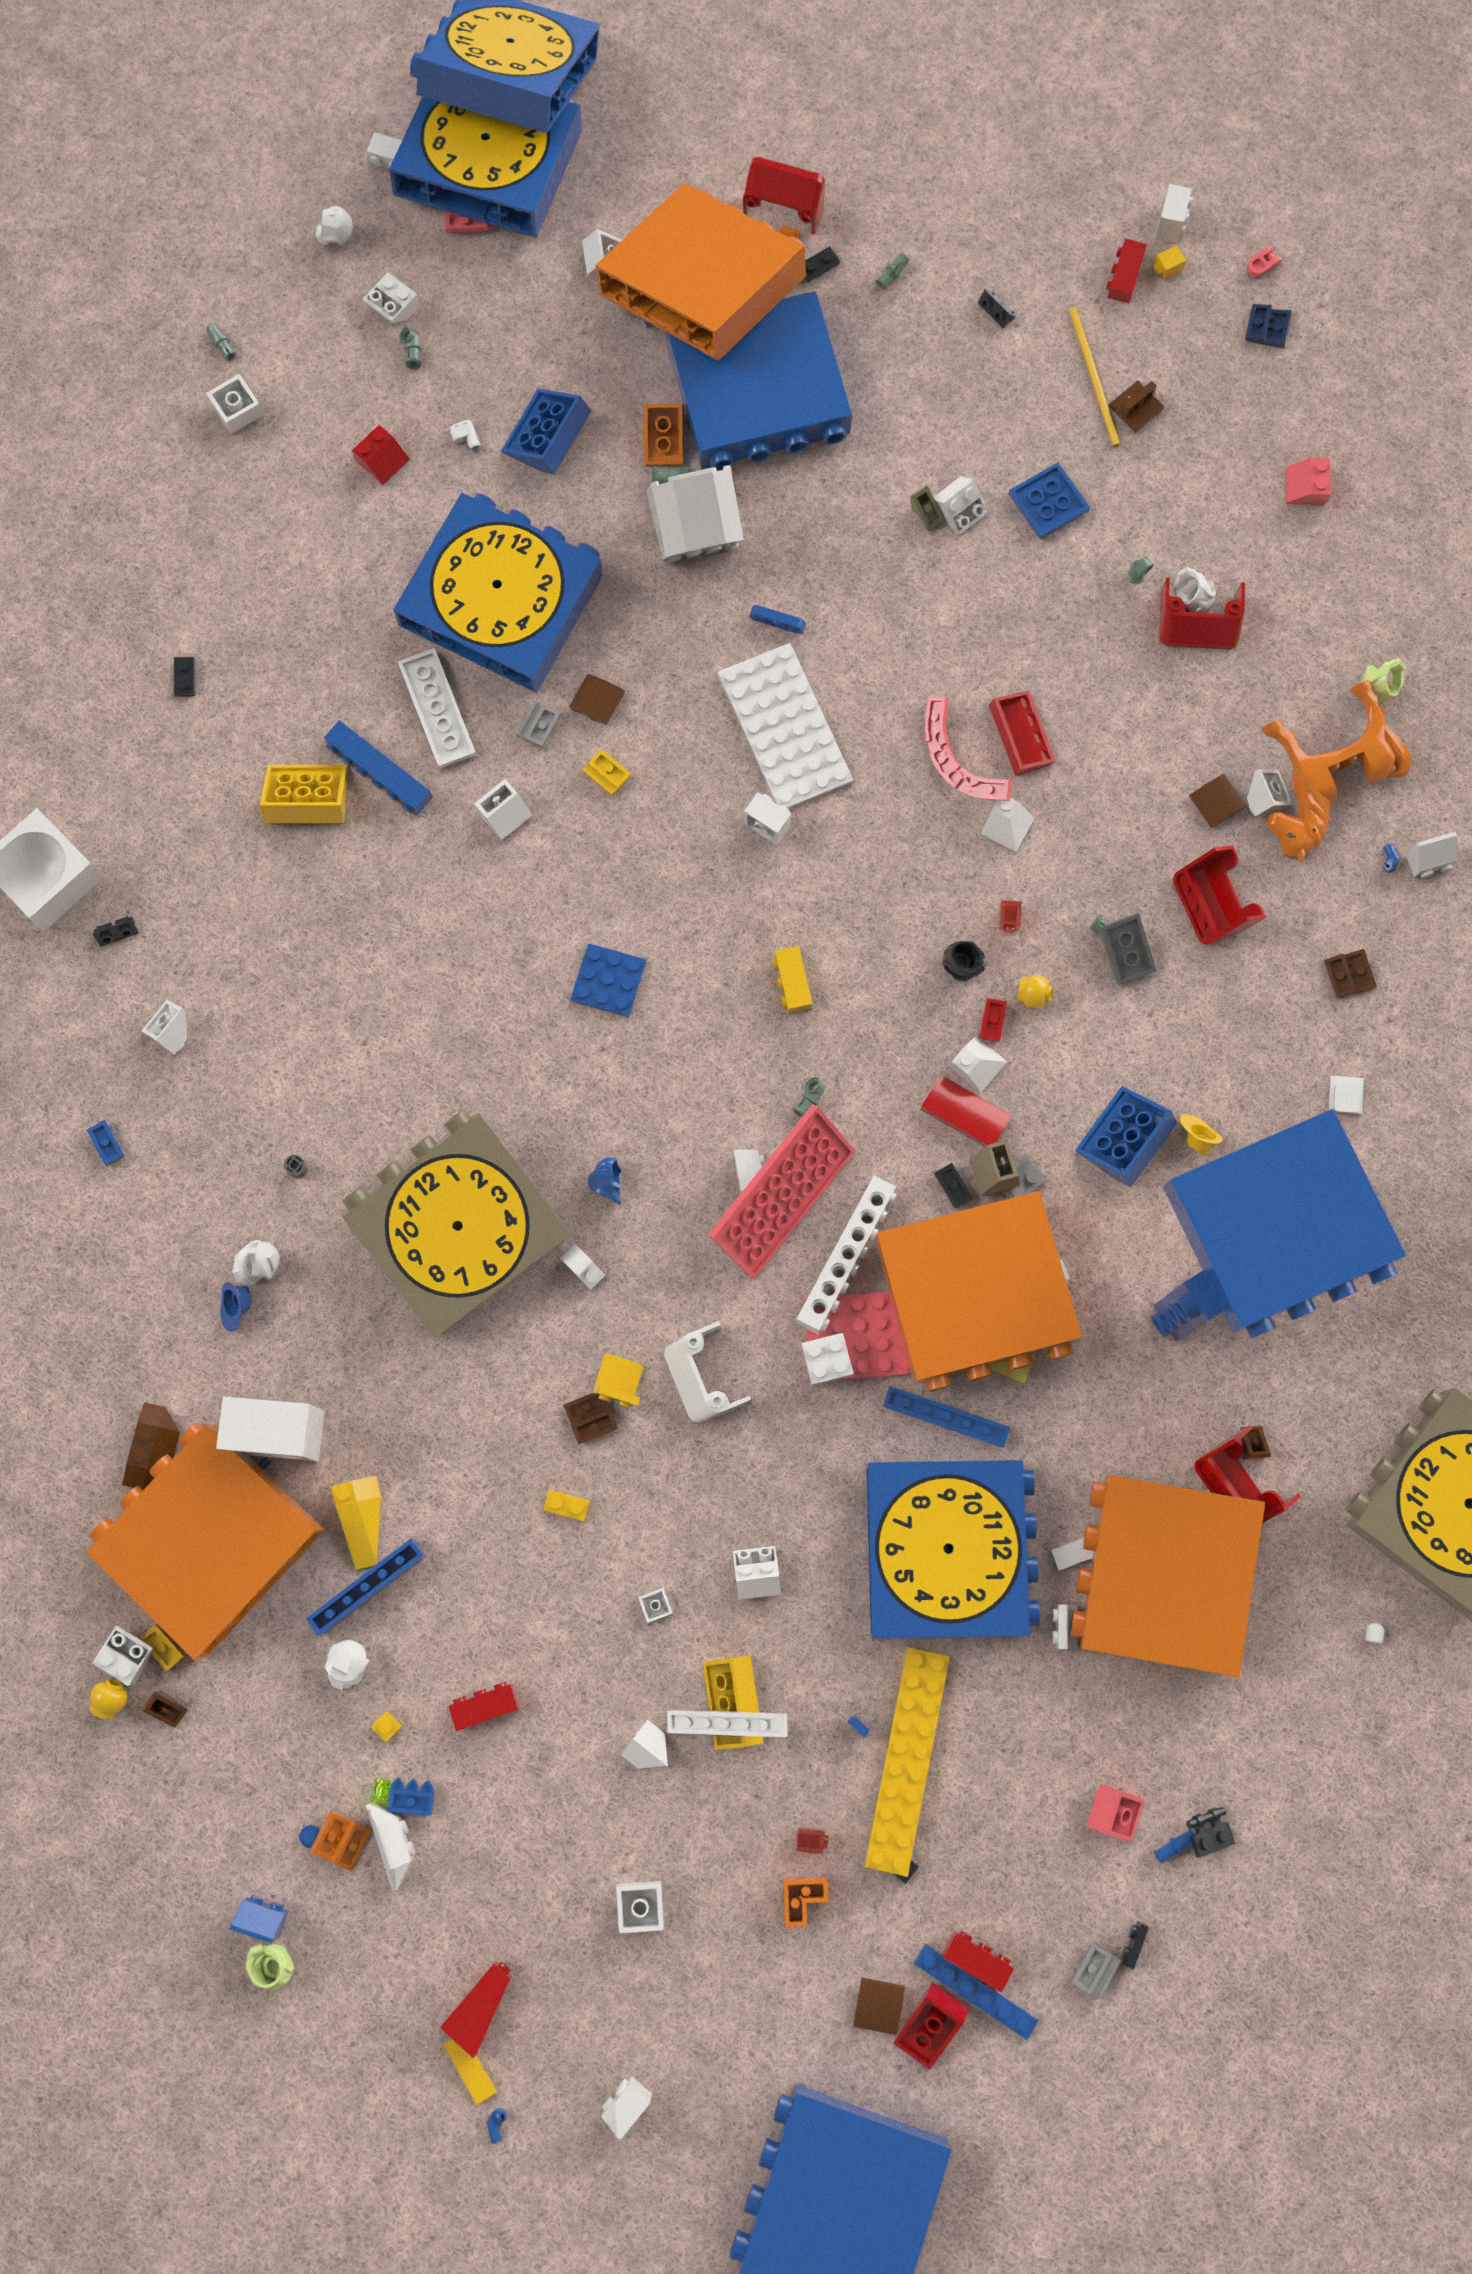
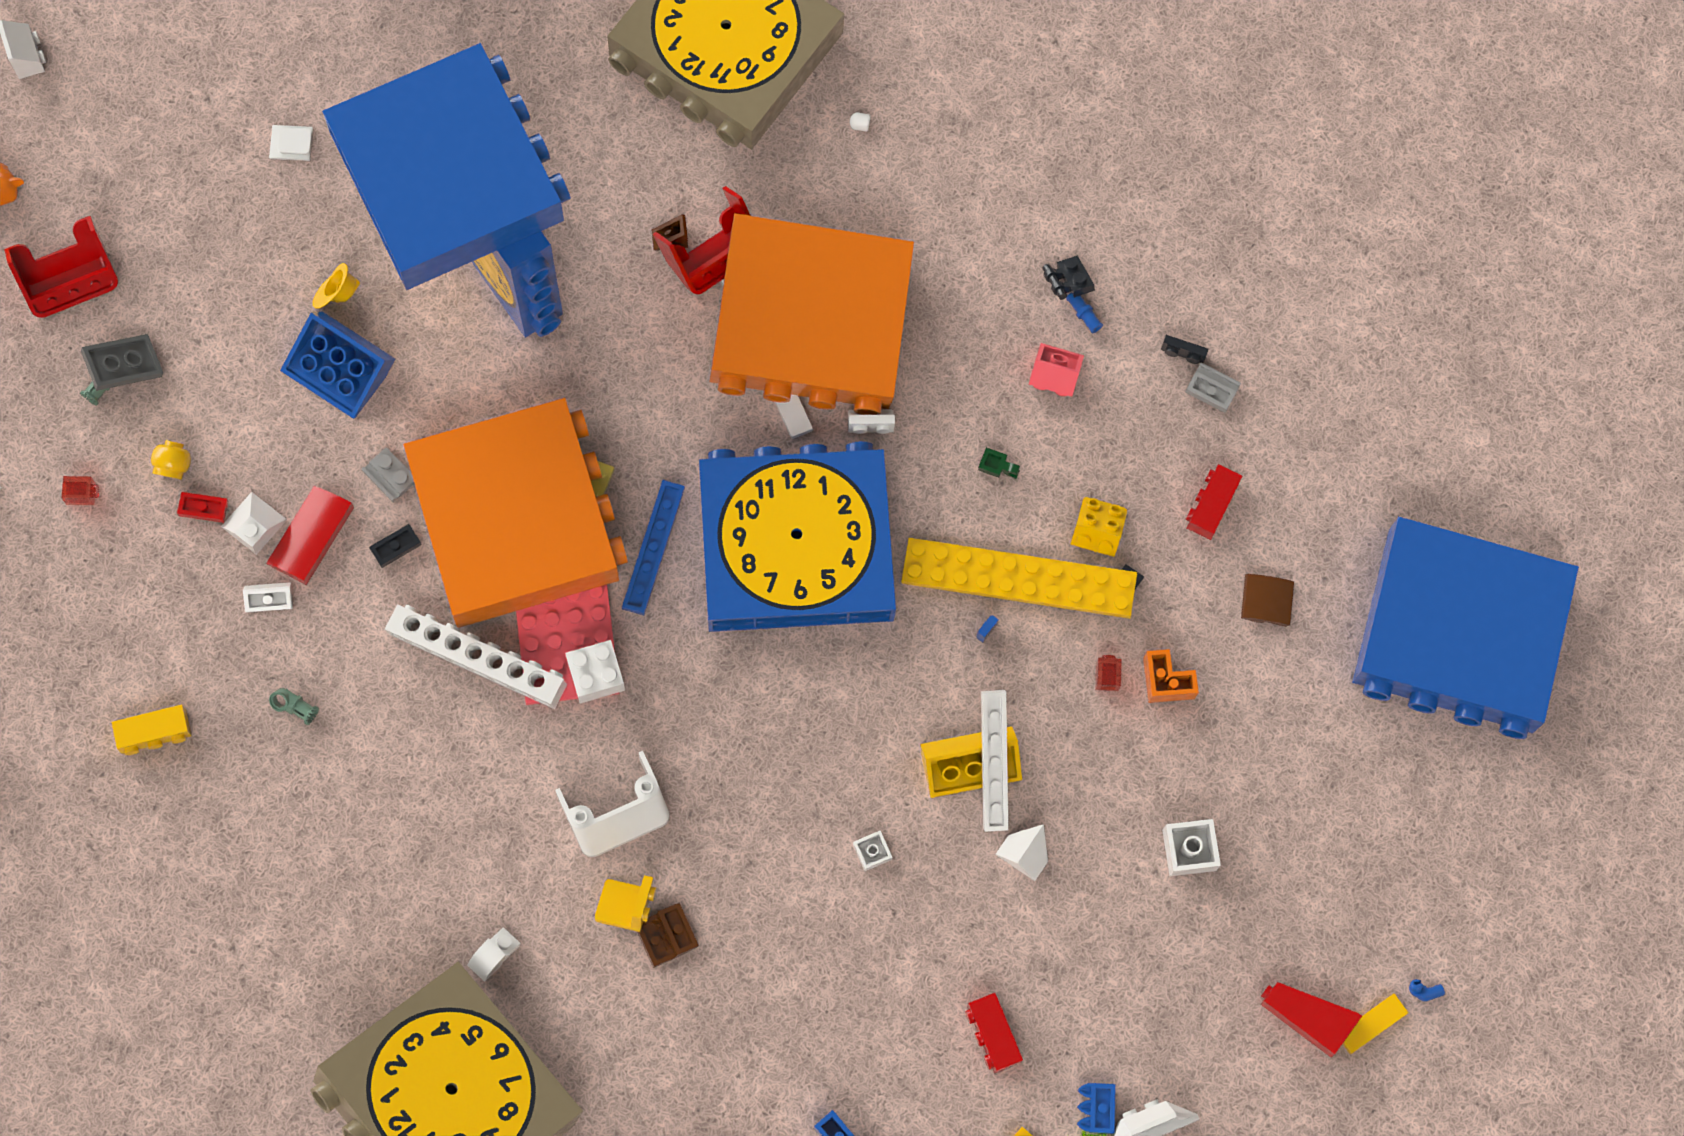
camera: 100 degrees left, 5 degrees down
yellow plate [543,1490,590,1522] -> none
blue plate [570,943,647,1018] -> none
blue hair [588,1157,621,1205] -> none
white slope [601,2076,652,2140] -> none
coral plate [708,1104,856,1279] -> none
white slope [733,1150,765,1193] -> none
white slope [733,1546,781,1600] -> none
red slope [893,1982,969,2070] -> none
blue plate [914,1944,1039,2040] -> none
black helmet [942,941,986,982] -> none
dark tan slope [969,1140,1021,1197] -> none
reddish brown slope [1324,949,1377,998] -> none
blue arm [1383,843,1400,873] -> none
none -> white slope [243,582,293,612]
none -> dark green plate [978,447,1020,479]
none -> yellow bracket [1070,497,1127,557]

